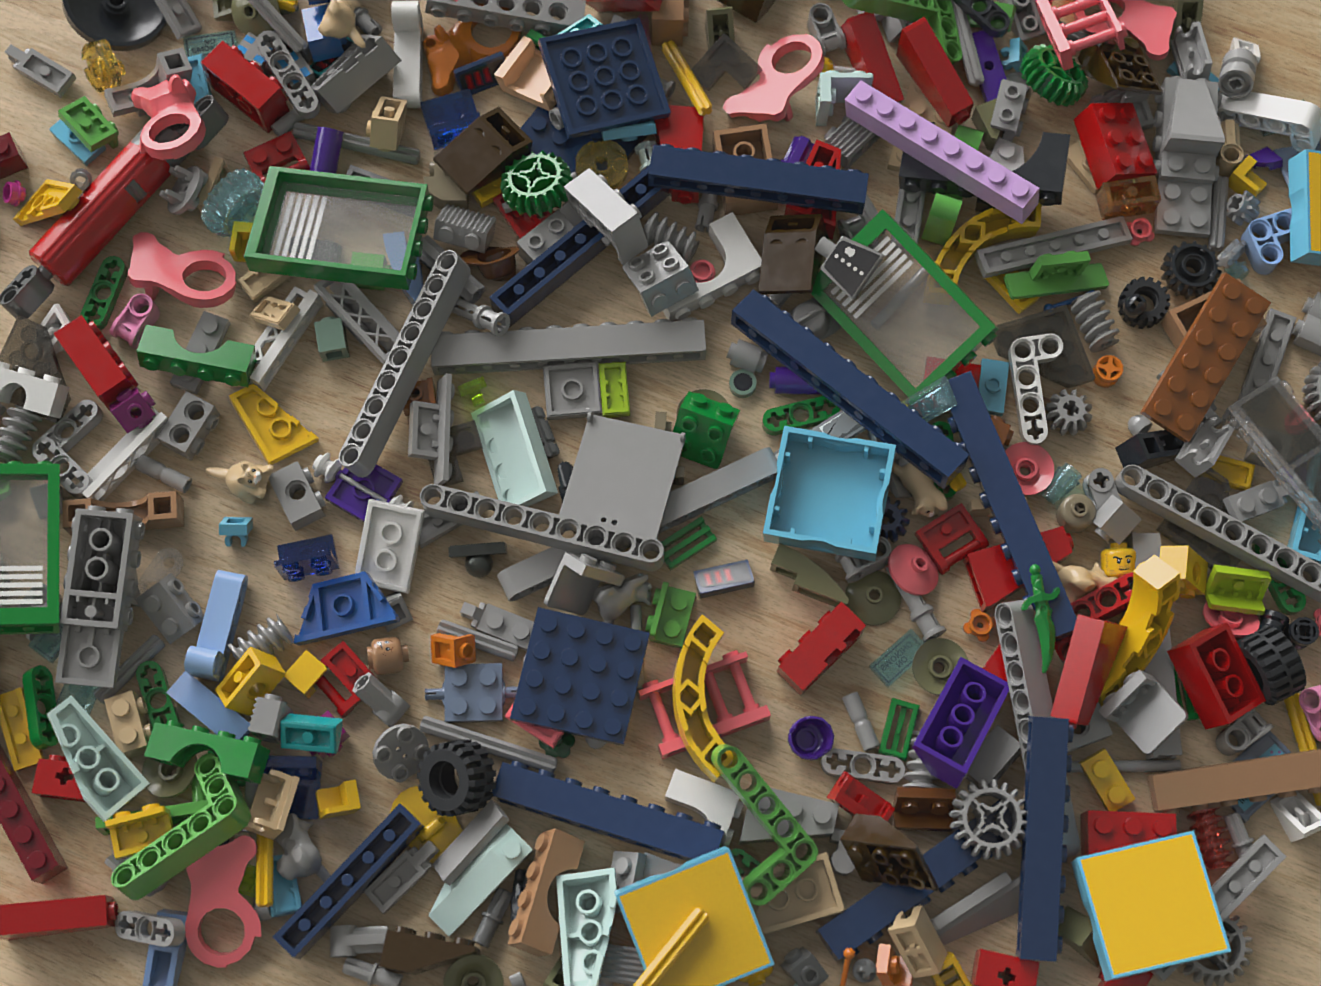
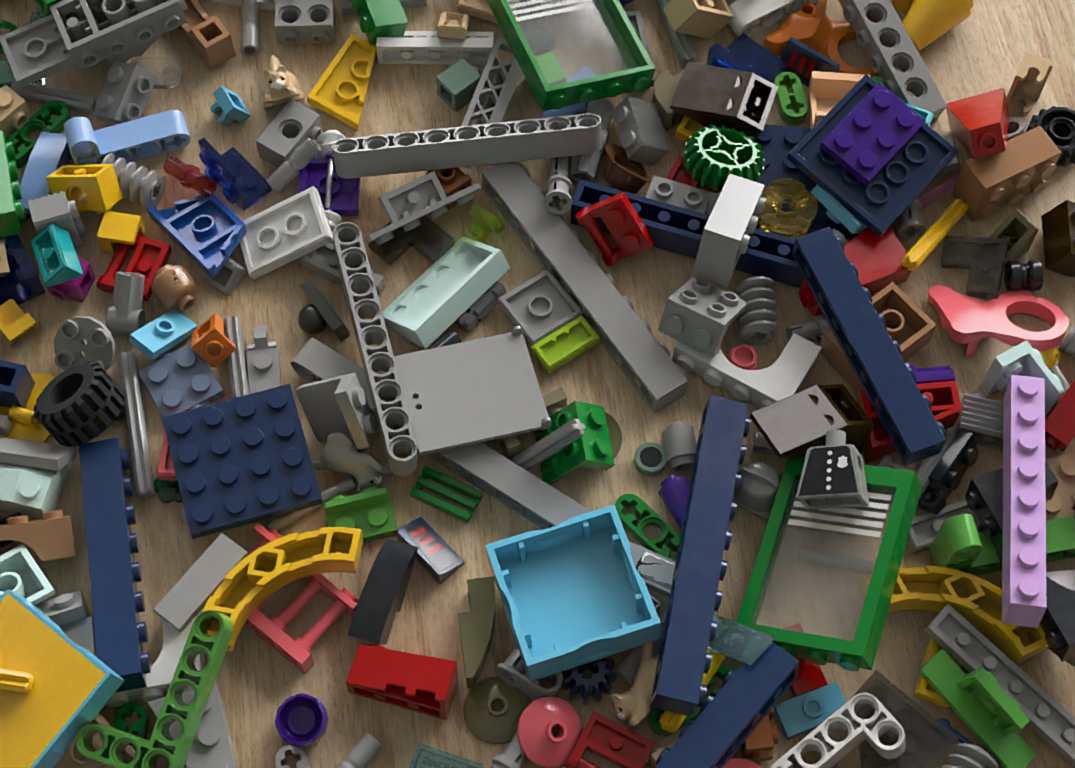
camera: 60 degrees right, 10 degrees down
none -> medium azure plate [129,309,197,360]
none -> light grey tile [153,533,248,633]
none -> clear red pin [163,156,217,198]
none -> light grey piece [266,138,321,193]
none -> black slope [348,538,419,645]
none -> light grey axle [513,418,586,471]
none -> red plate [575,192,655,267]
none -> bright green beam [774,72,808,125]
none -> dark purple plate [819,82,926,186]
none -> black hinge [918,430,978,515]
none -> black wheel [1004,260,1044,291]

